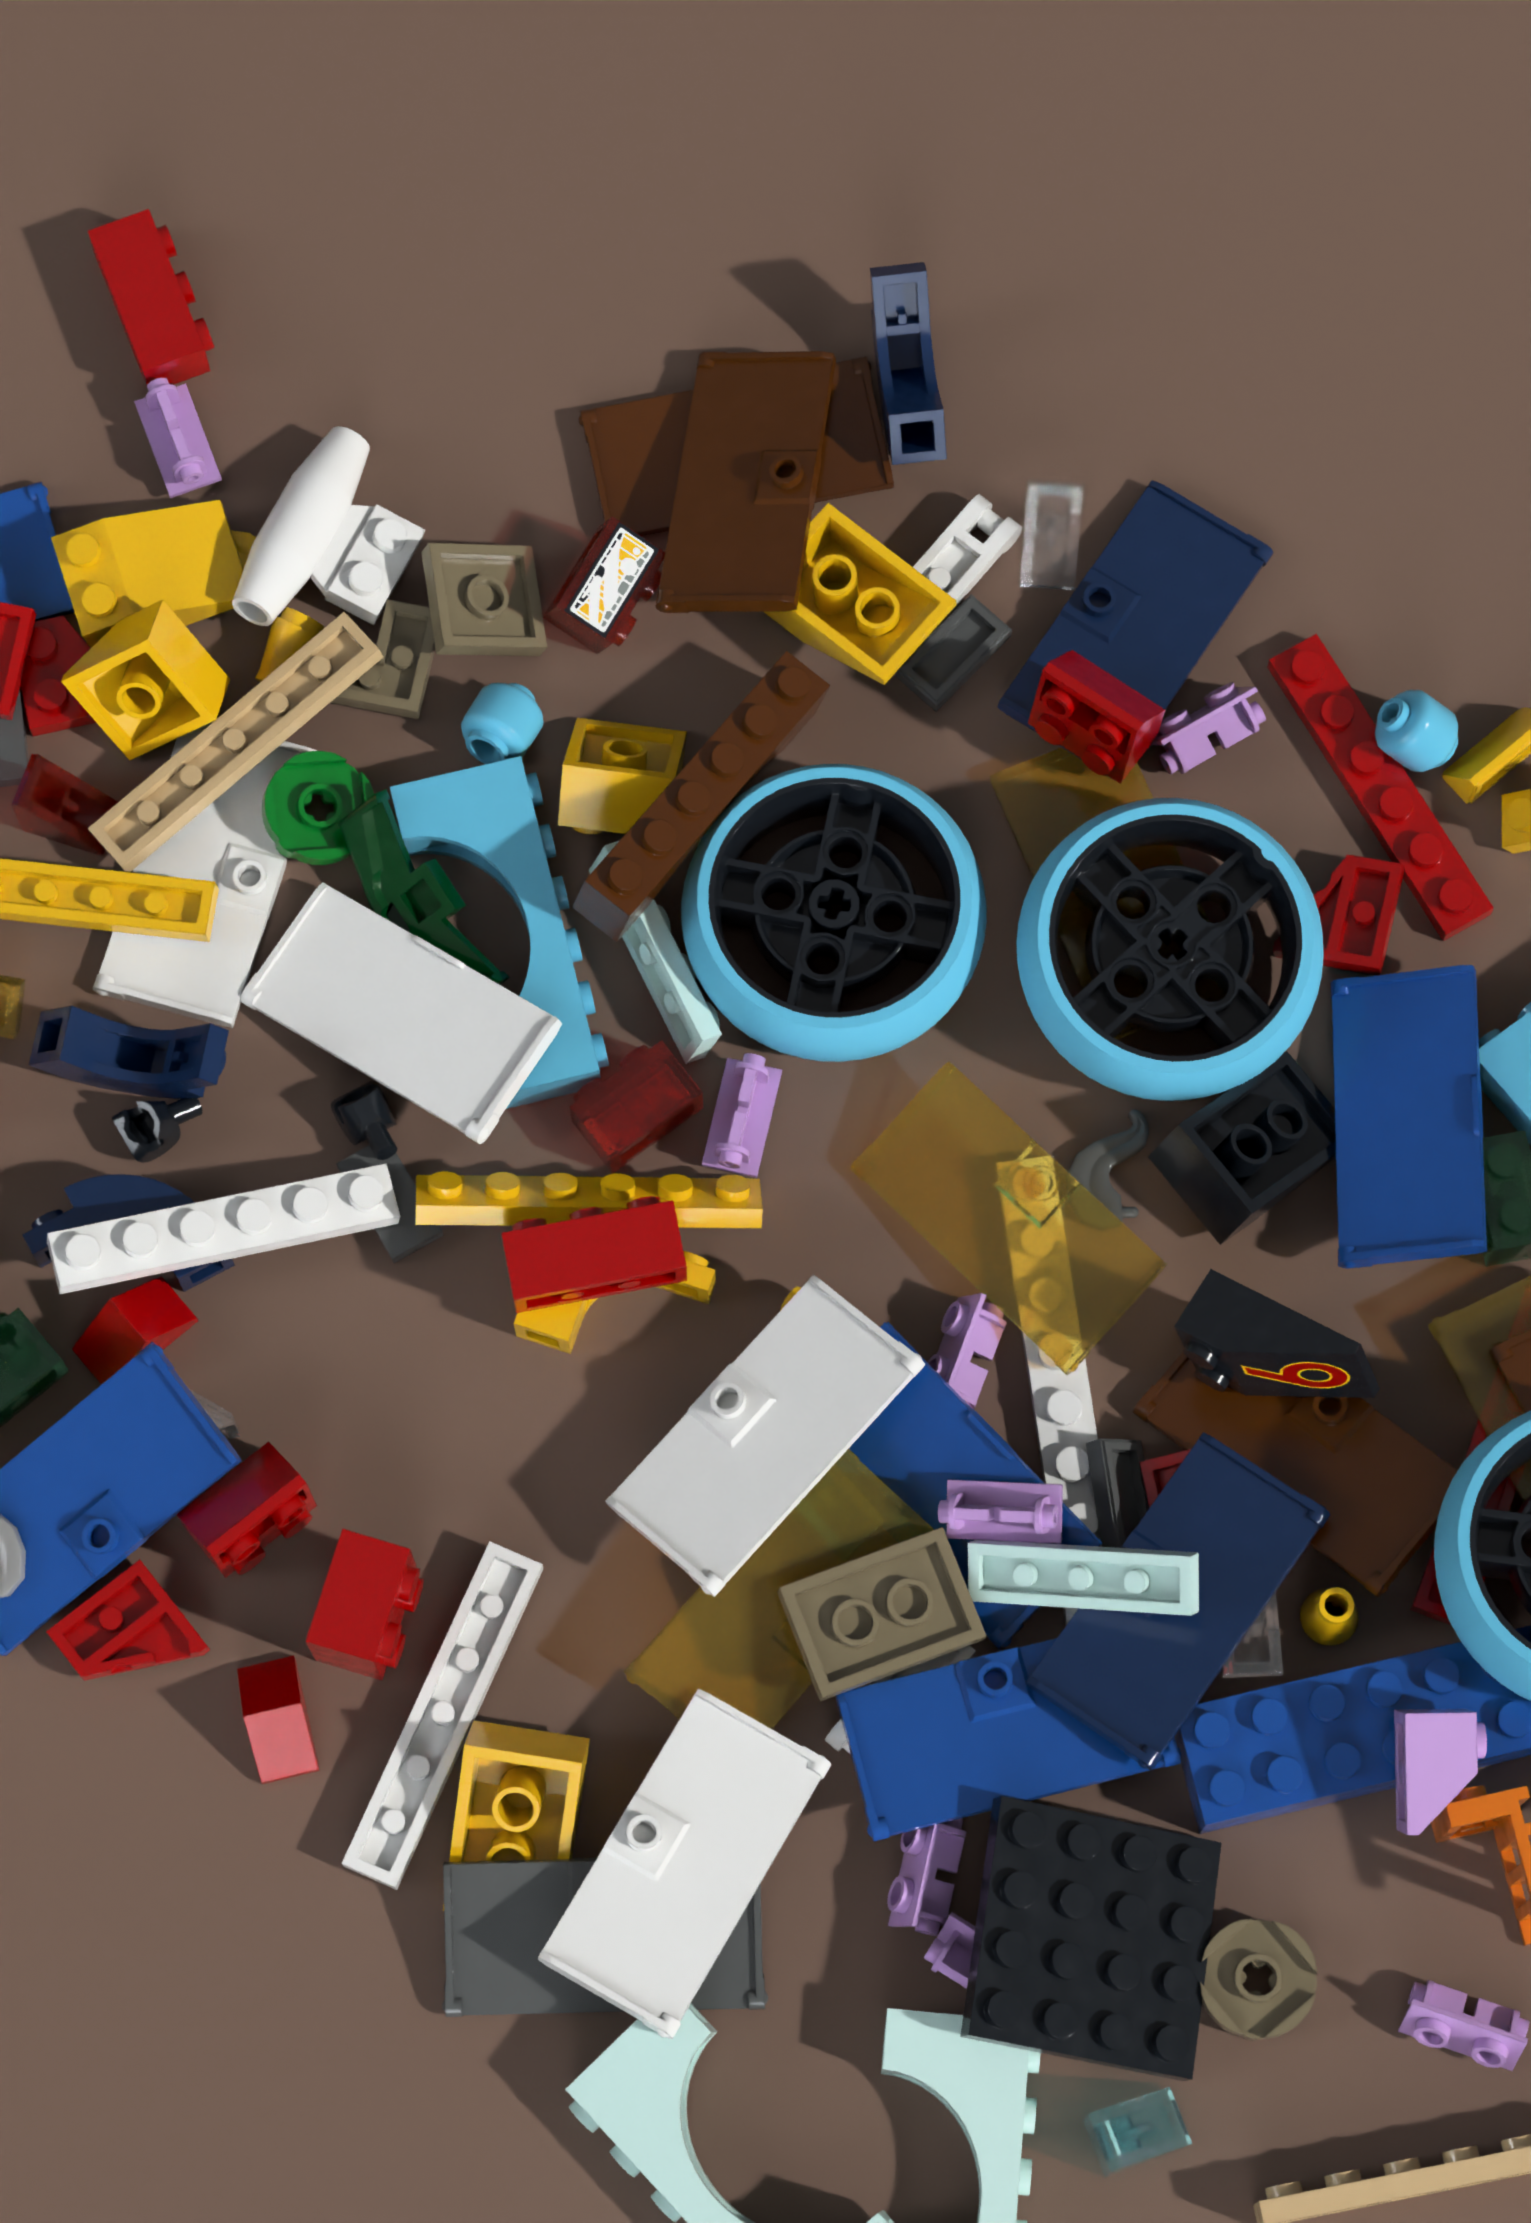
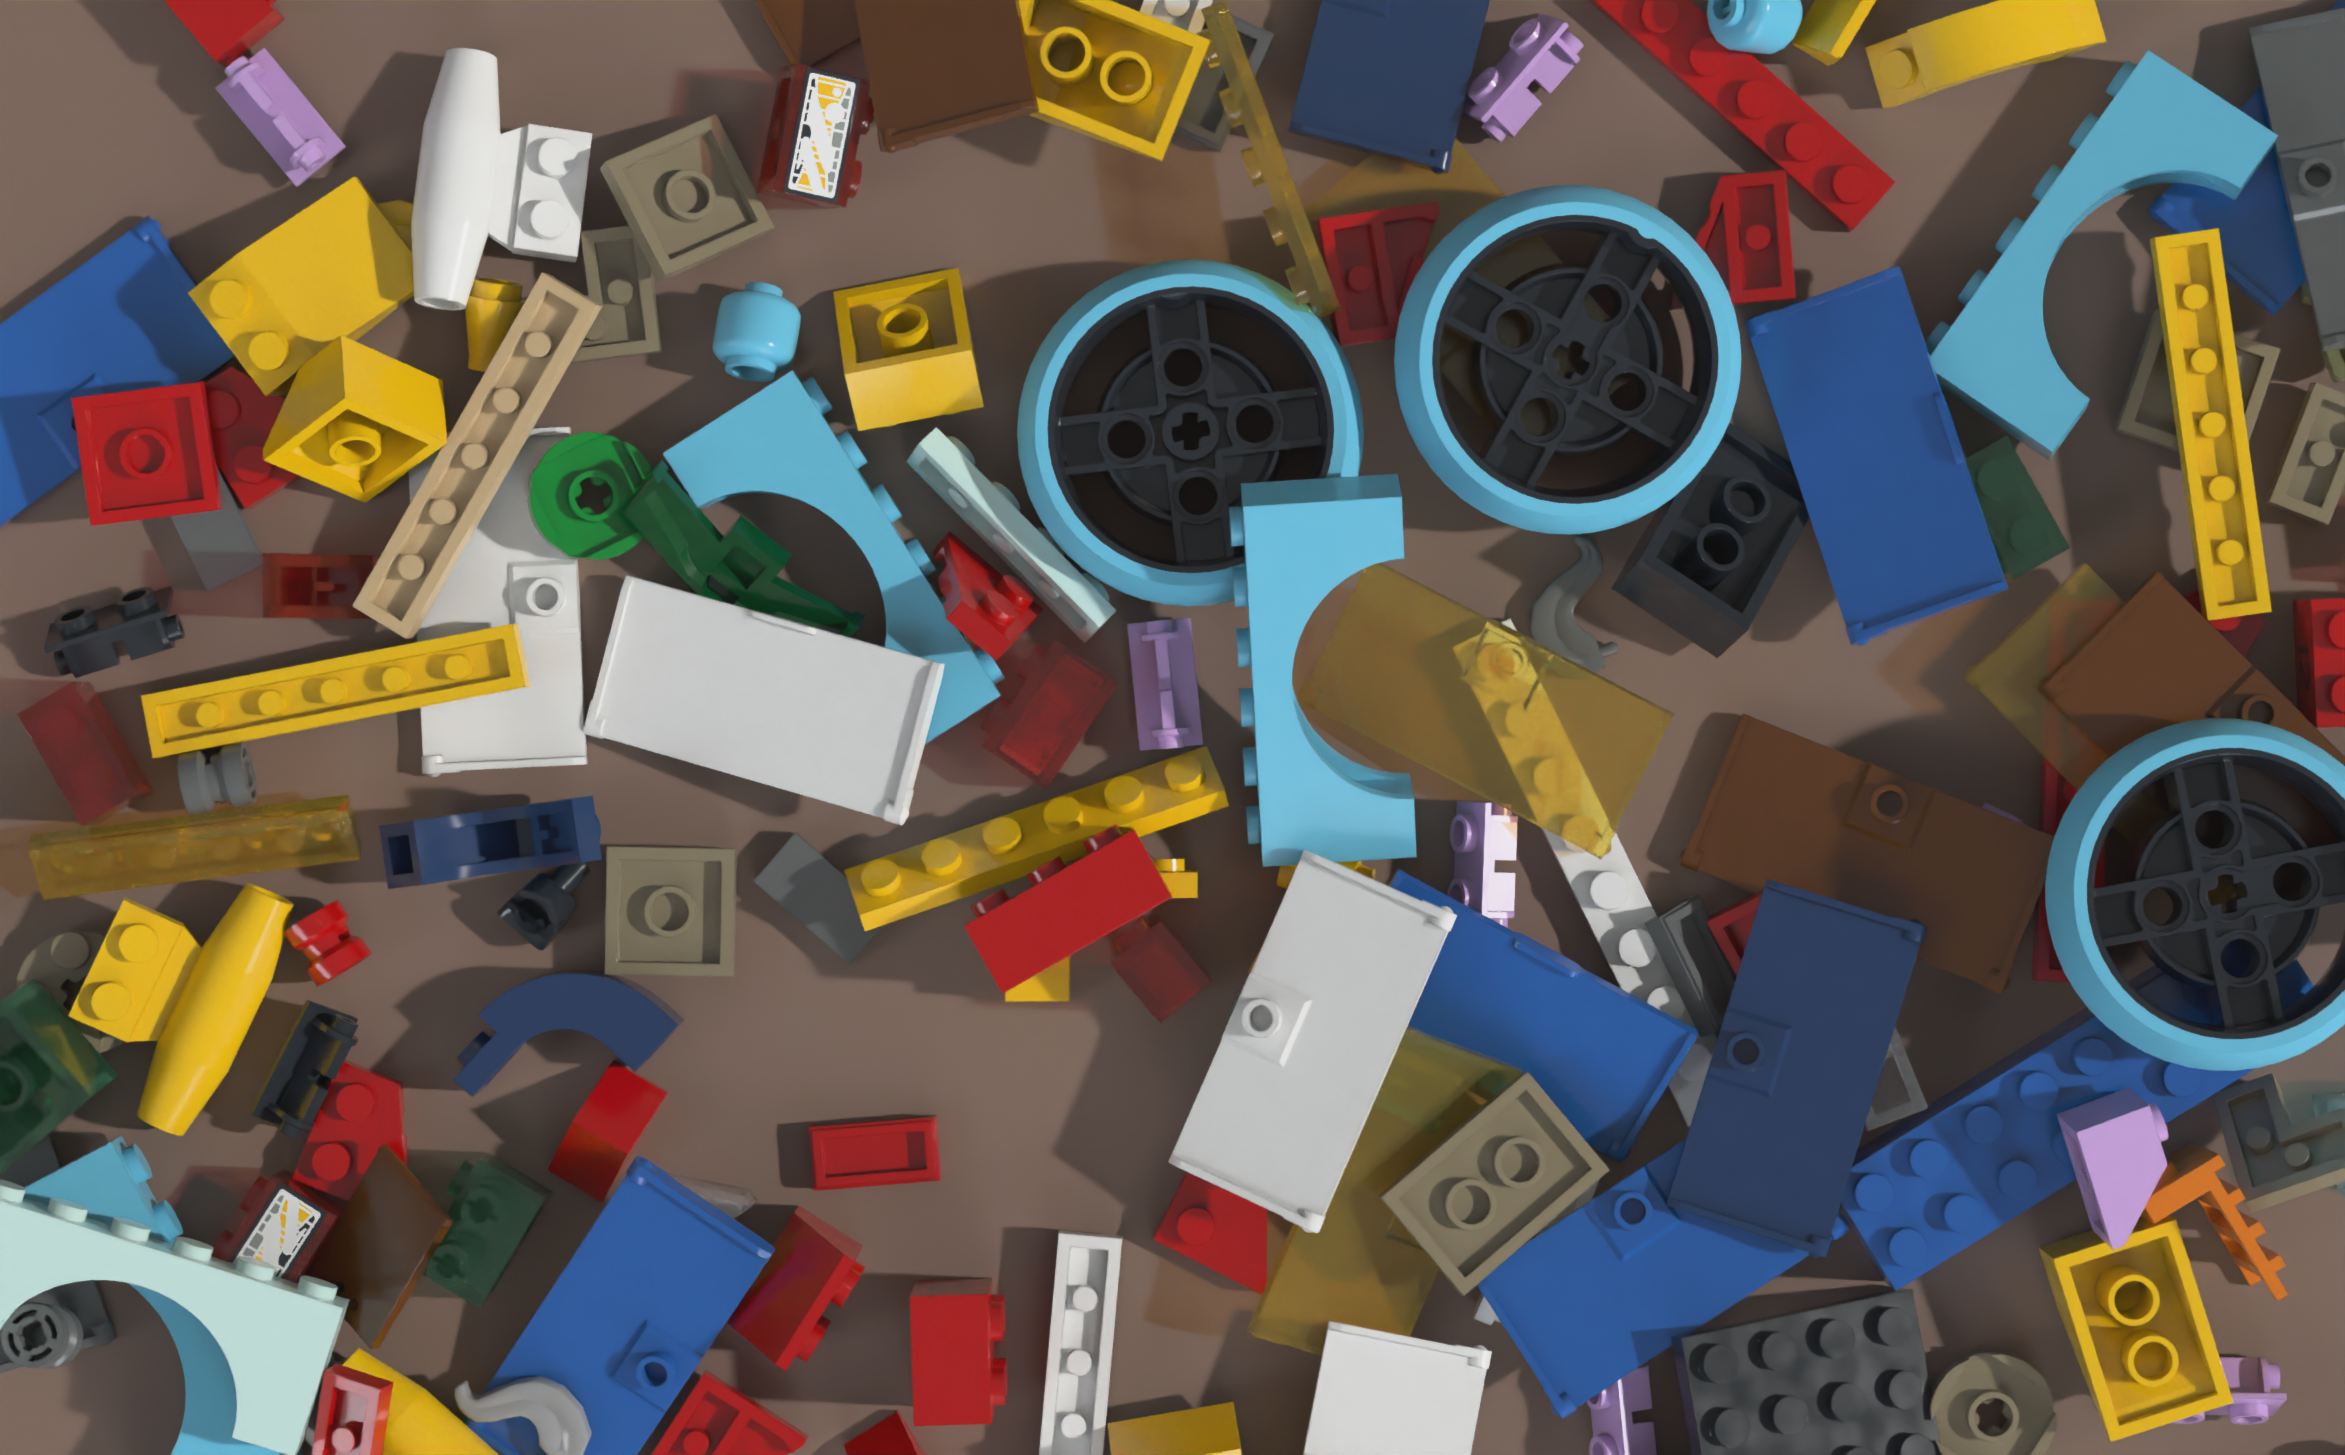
camera: 20 degrees left, 15 degrees up
white plate [47,1163,400,1294] -> none
black piece [331,1081,398,1160] -> none
reddish brown arch [572,651,830,942] -> none
lavender hinge [938,1479,1063,1544] -> none
light aqua plate [968,1540,1199,1616] -> none
red slope [1028,650,1166,784] -> none
black slope [1174,1269,1380,1398] -> none
yellow cone [1300,1587,1358,1646] -> none
none -> dark tan plate [604,846,737,977]
none -> red tile [808,1115,942,1191]
none -> red wing [932,531,1044,661]
none -> clear red brick [1110,915,1211,1023]
none -> red wing [1153,1171,1267,1295]
none -> clear yellow plate [1197,0,1342,318]
none -> medium azure arch [1229,474,1417,867]
none -> red wing [1314,201,1440,347]
none -> yellow slope [2038,1215,2234,1442]

